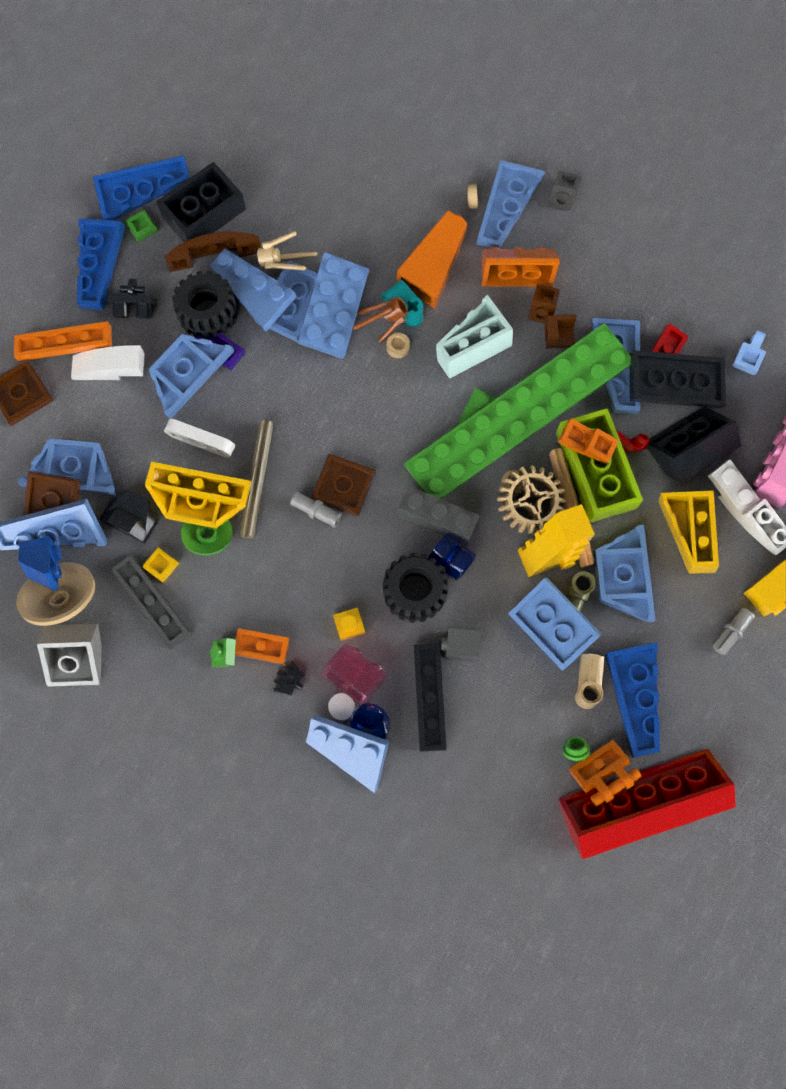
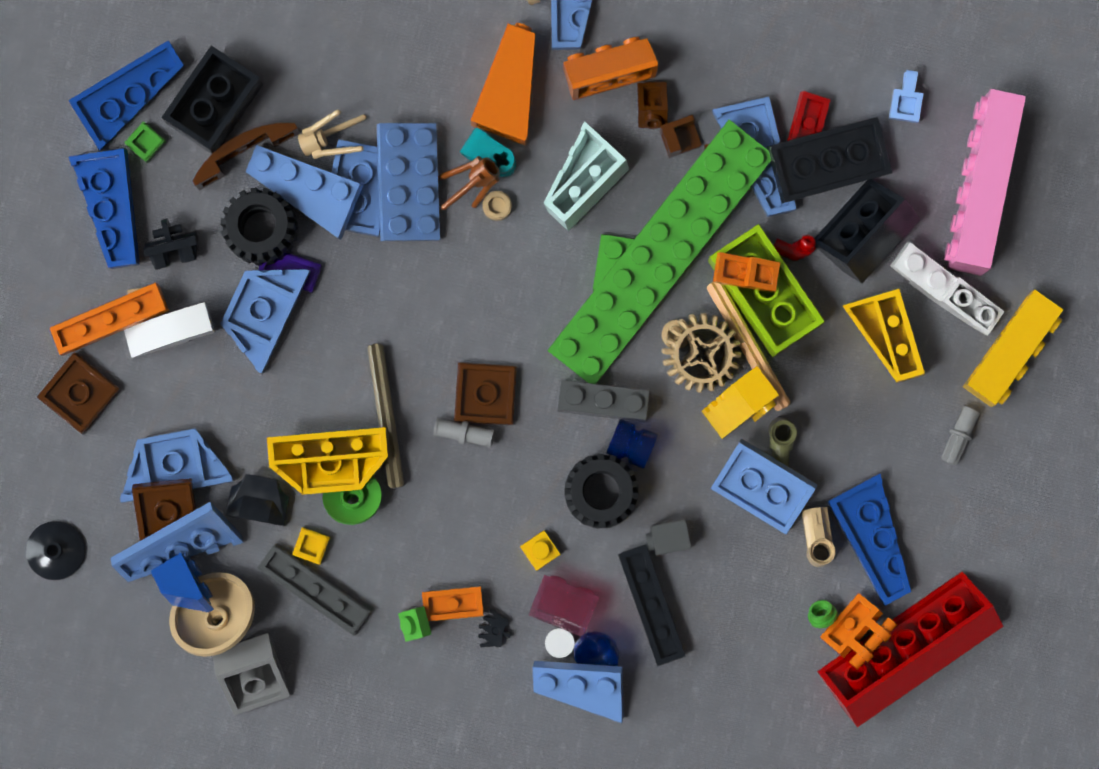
camera: 15 degrees left, 10 degrees up
white beam [164,419,235,458] -> none
medium blue wing [594,524,656,623] -> none

